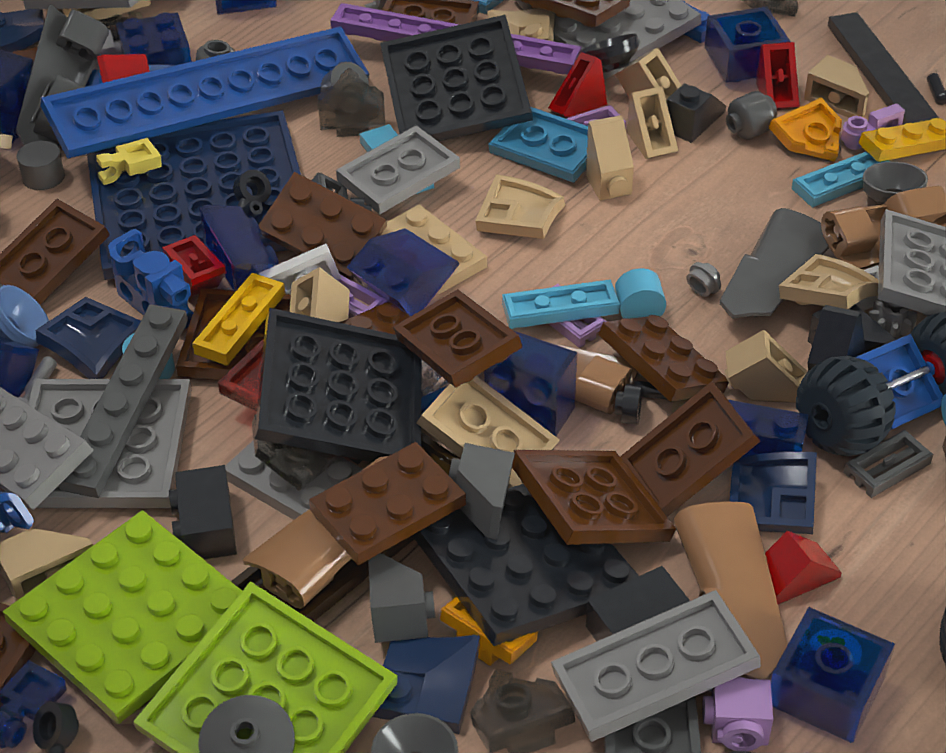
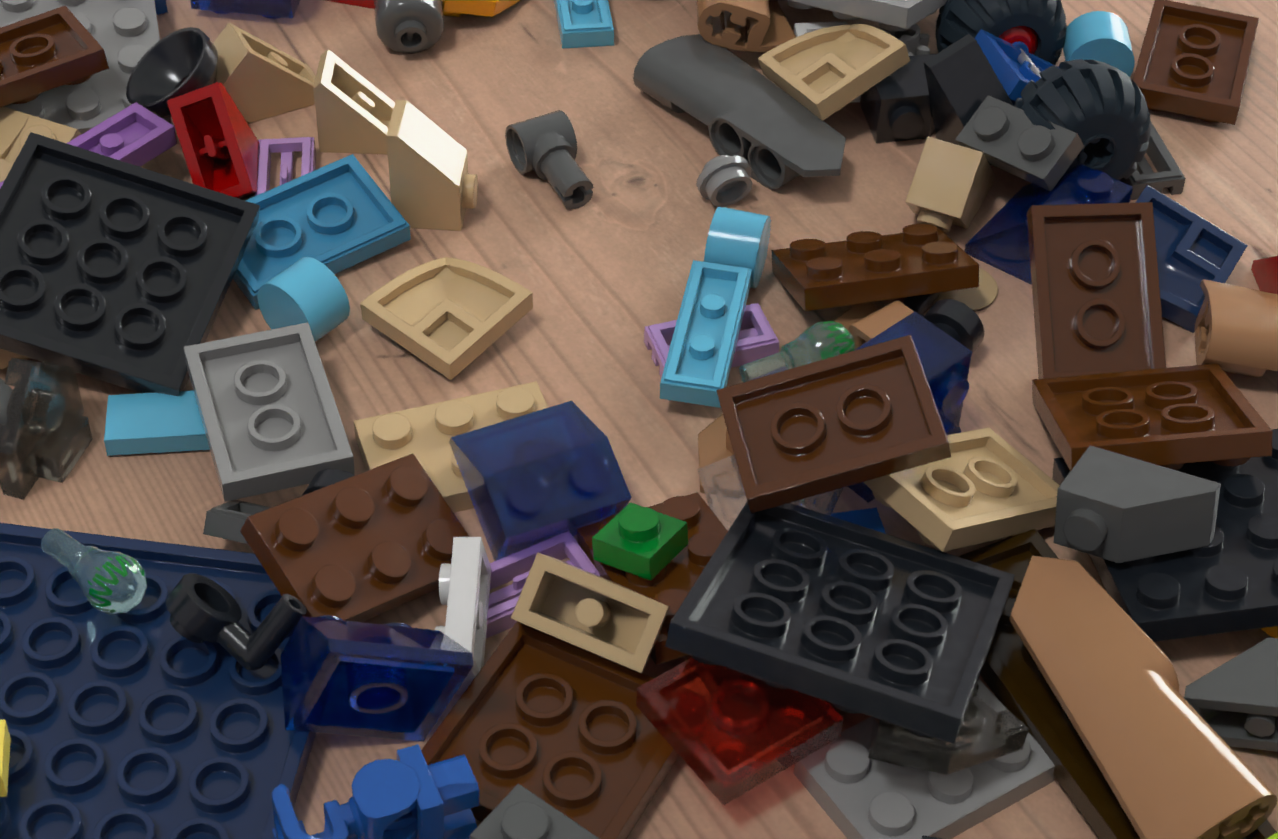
camera: 70 degrees left, 0 degrees up
red slope [162,235,226,298] -> none
yellow plate [192,273,285,366] -> none
reddish brown plate [309,442,466,565] -> none
black slope [666,83,727,143] -> none
none -> clear light blue piece [41,528,147,615]
none -> medium azure piece [257,257,350,342]
none -> dark grey pin [505,110,593,209]
none -> green plate [592,502,688,581]
none -> clear light blue piece [739,321,855,382]
none -> dark grey plate [955,95,1084,191]

